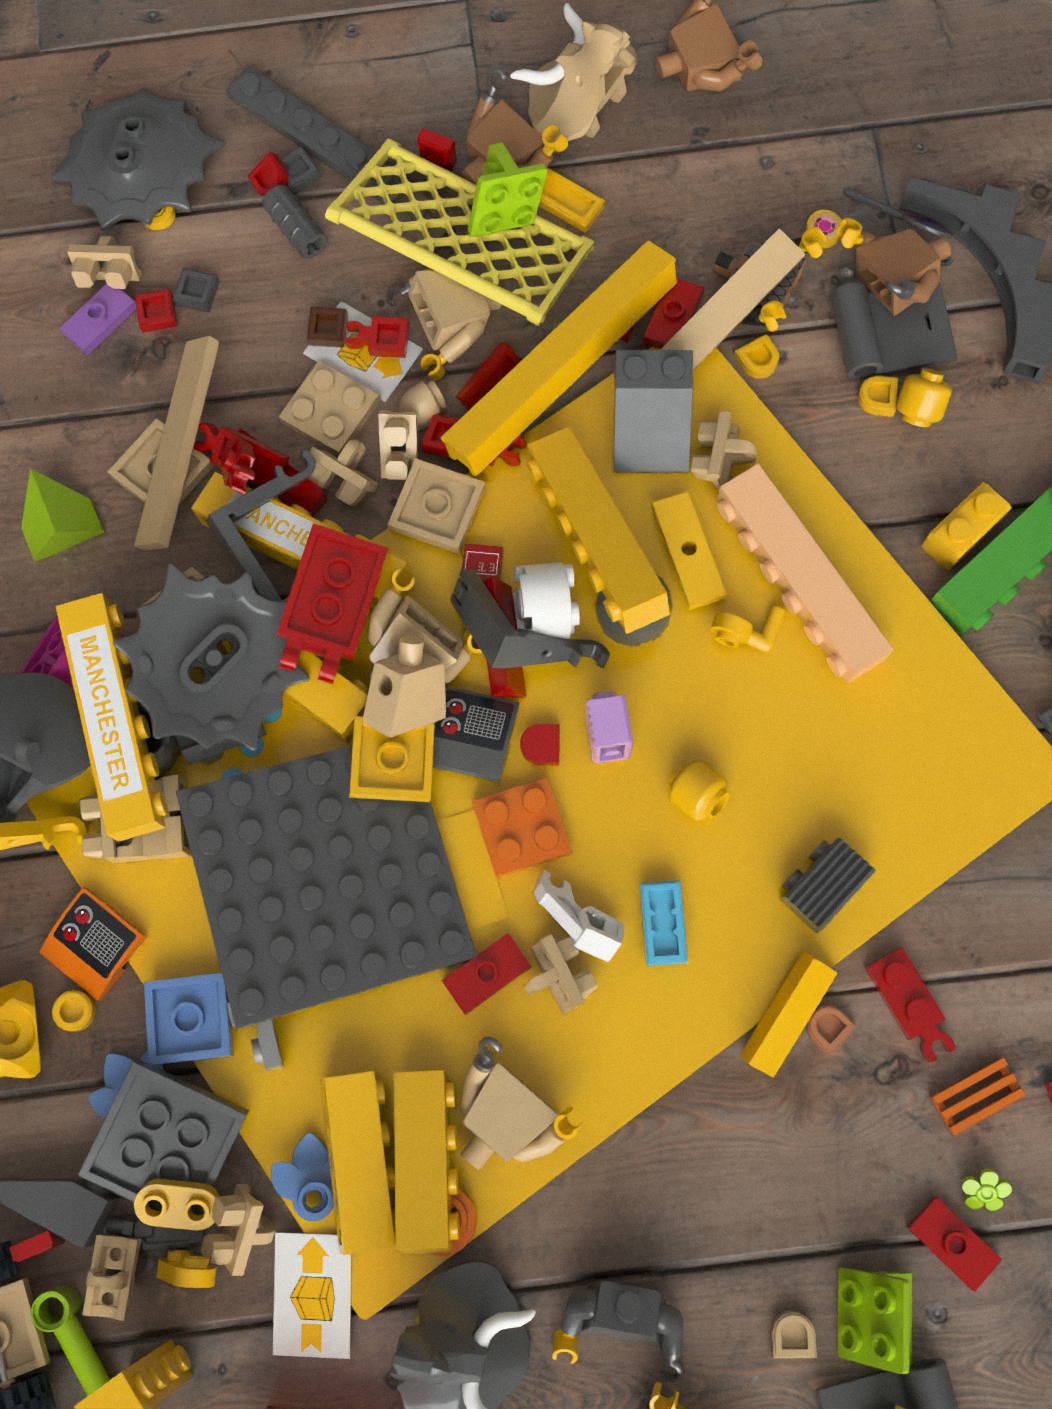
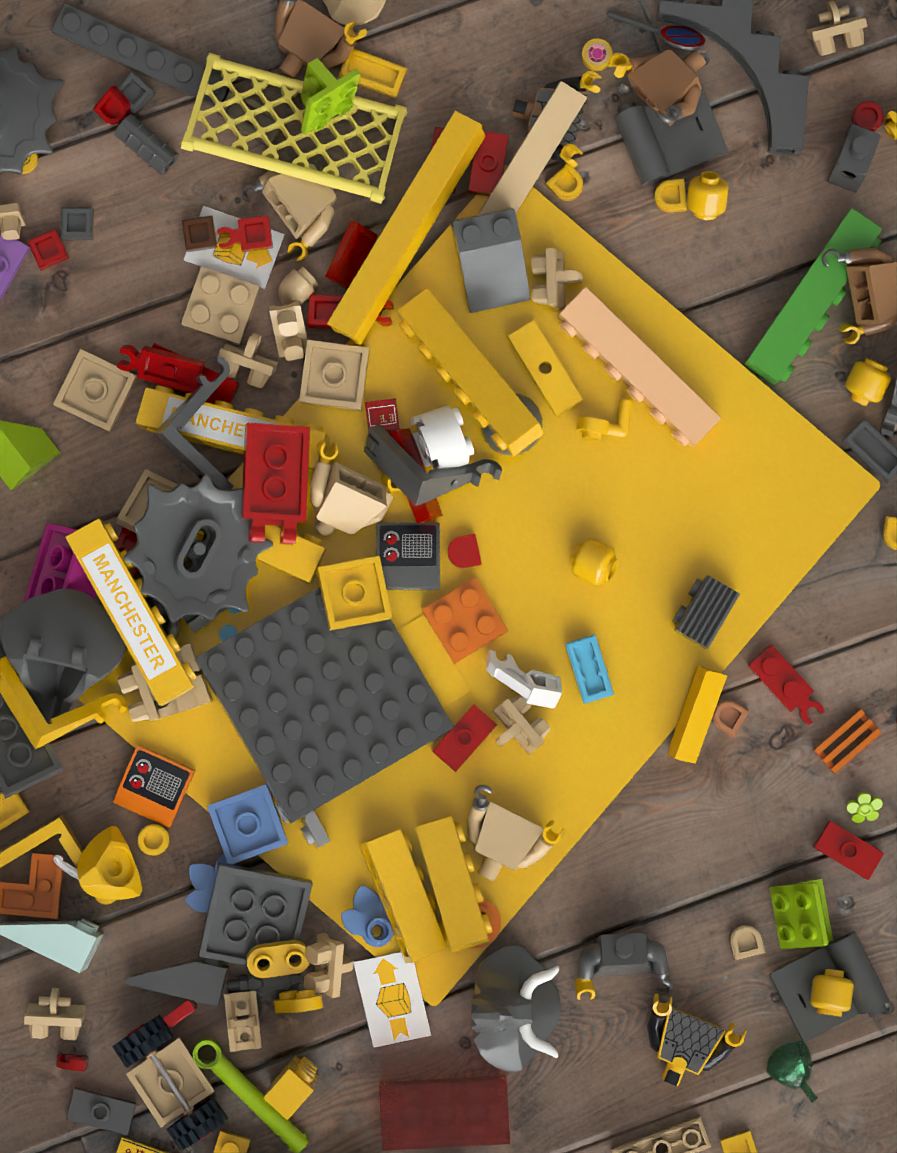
camera: 25 degrees left, 10 degrees up
tan tile [134,336,219,551] -> none
red plate [219,438,256,495] -> none
tan torso [363,635,446,737] -> none
red tile [417,128,457,171] -> none
lavender brick [585,691,633,764] -> none
yellow brick [921,482,1012,572] -> none

